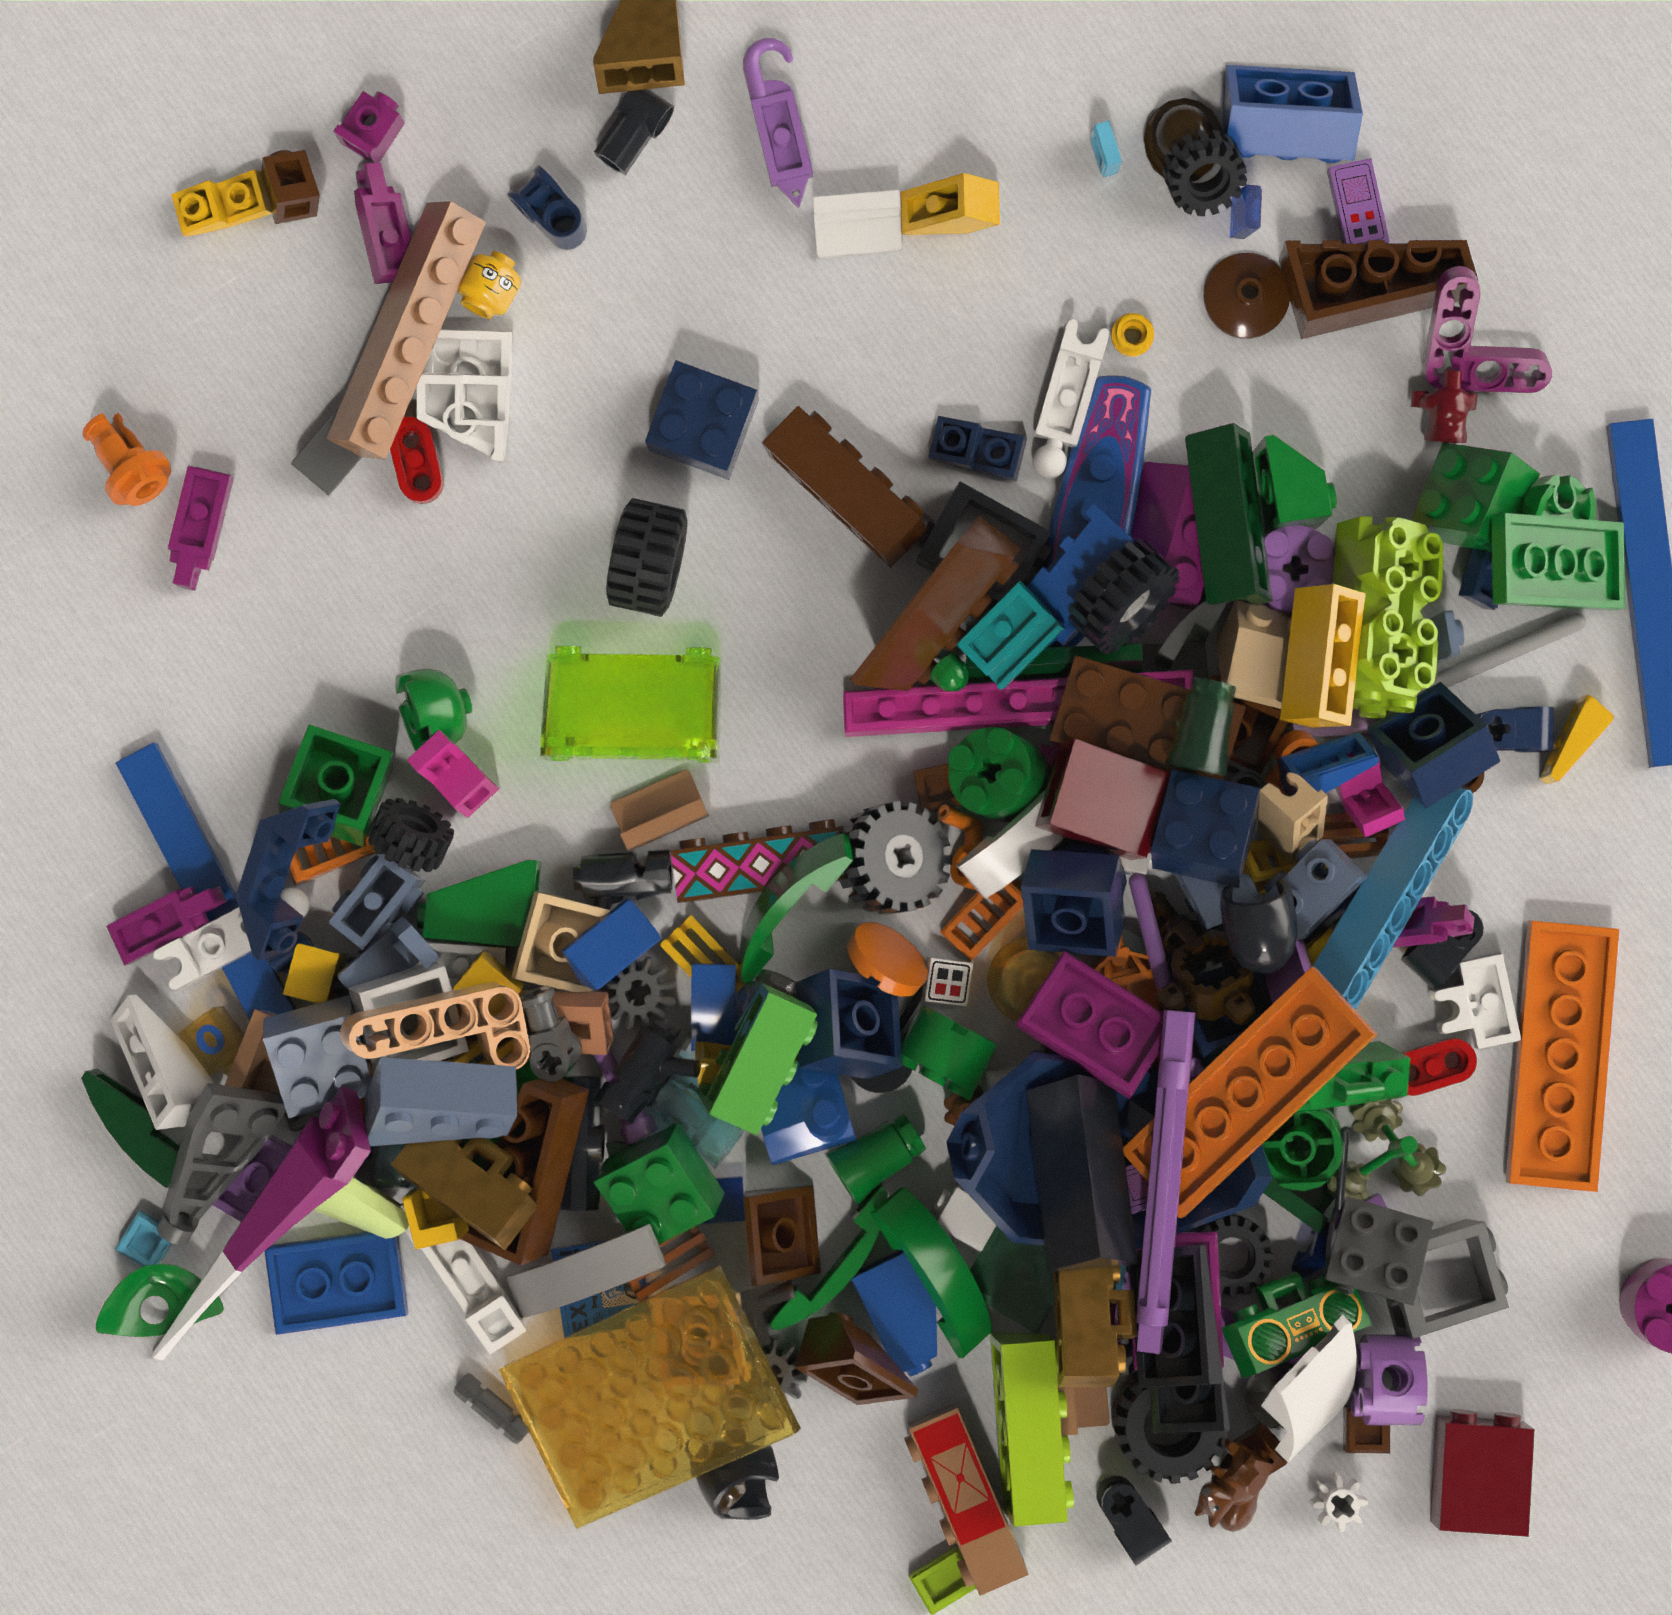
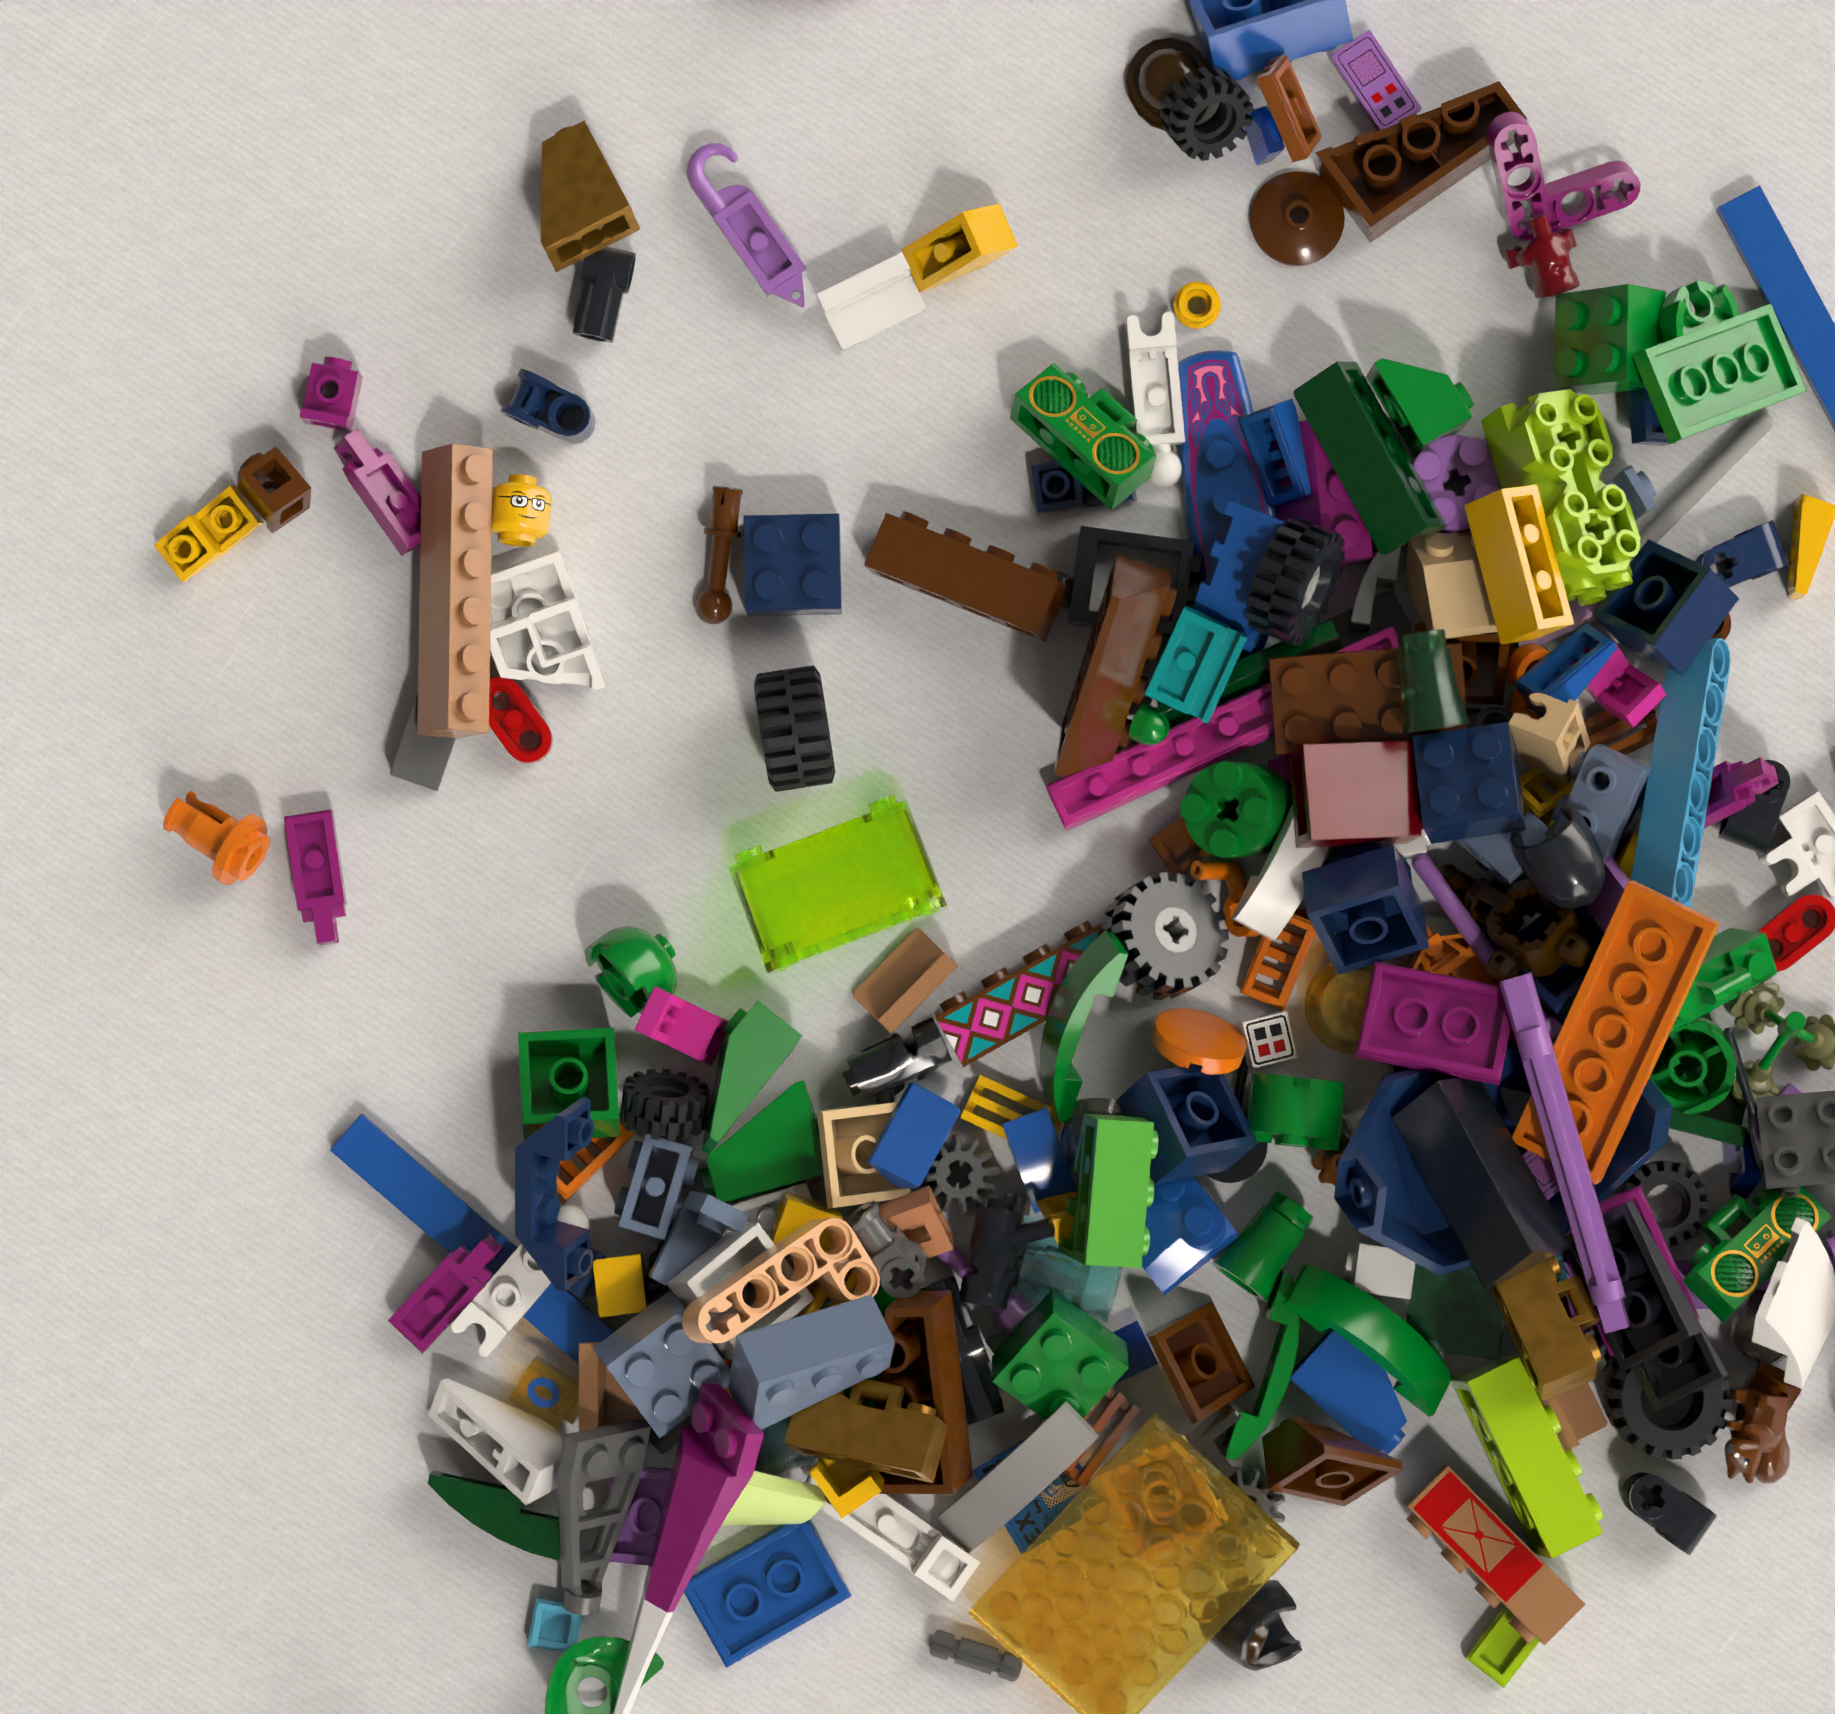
camera: 25 degrees left, 0 degrees up
medium azure tile [1090,120,1122,178] -> none
none -> reddish brown pin [695,486,743,625]
none -> green slope [701,1001,803,1155]
none -> green piece [1010,363,1157,510]
none -> blue slope [1238,398,1311,507]
none -> dark orange tile [1256,54,1322,162]

